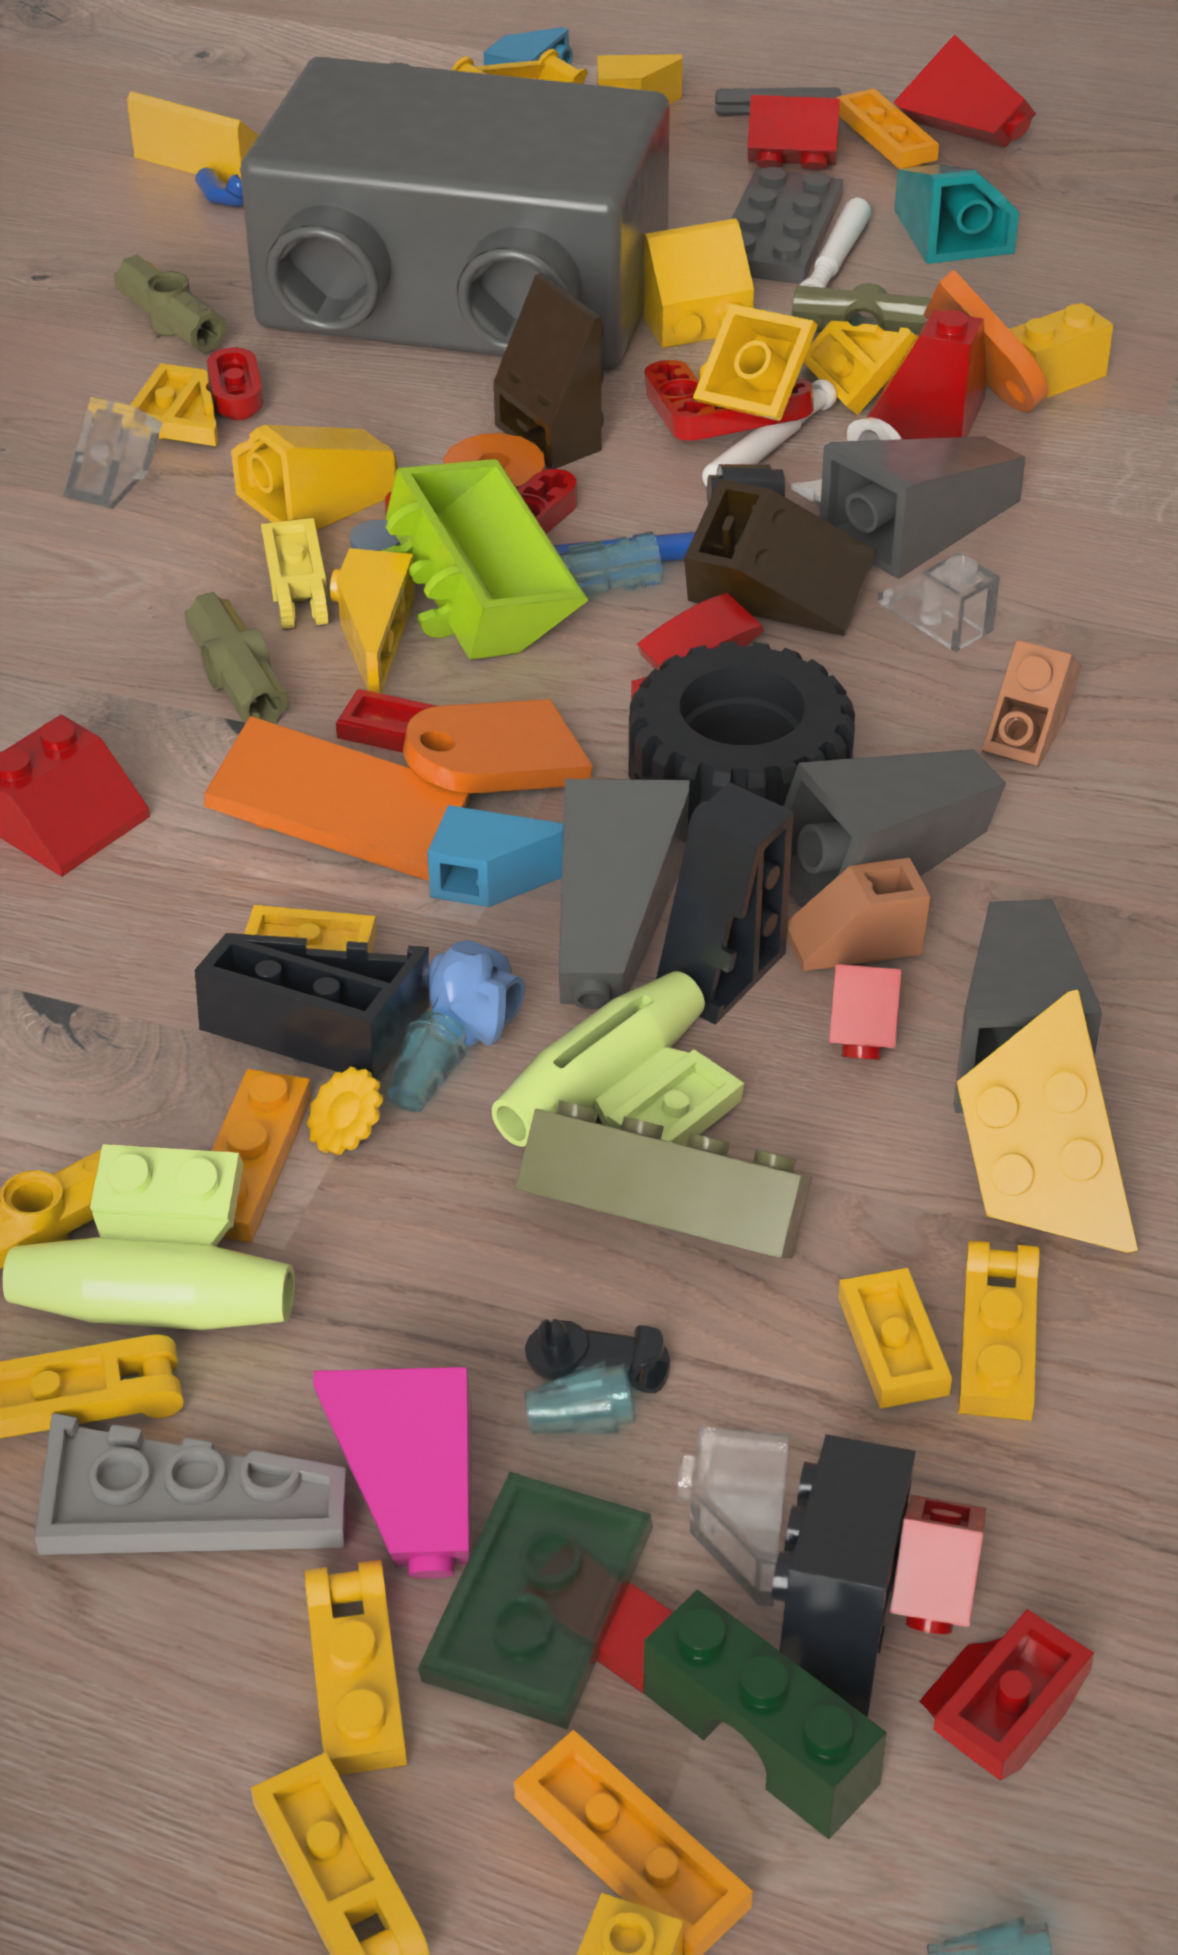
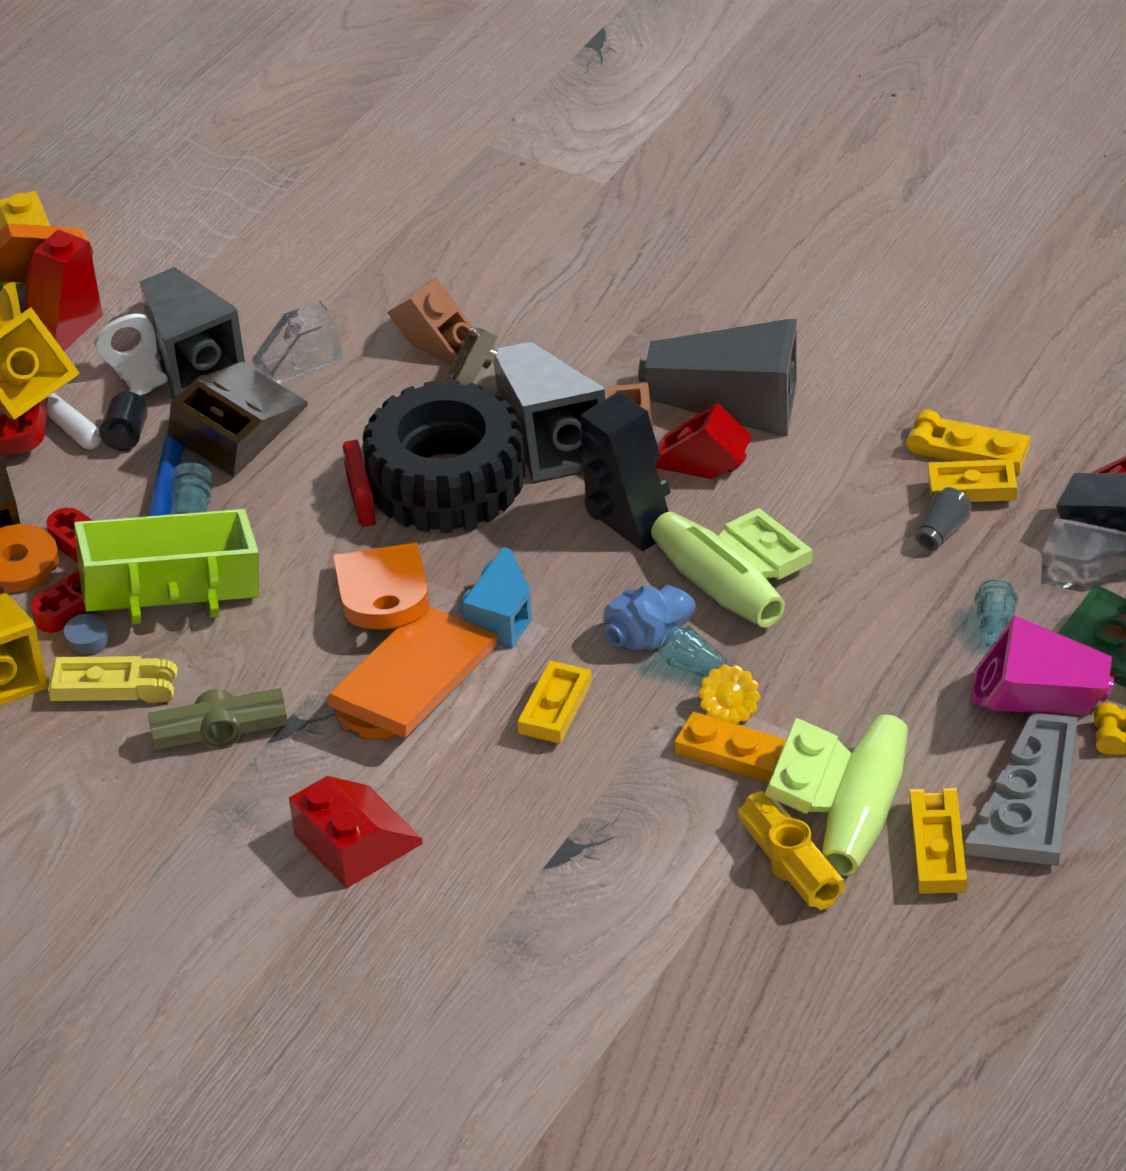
camera: 75 degrees left, 0 degrees up
black wedge [195,933,430,1078] -> none
yellow slope [330,548,416,694] -> none
red tile [336,689,437,753] -> none
brick [515,1100,812,1258] -> none
black piece [525,1319,670,1393] -> none
dark grey slope [559,779,689,1009] -> none
red slope [637,593,764,670] -> none
yellow wing [957,990,1139,1253] -> none
none -> dark tan plate [448,327,498,386]
none -> dark grey cone [916,487,972,551]

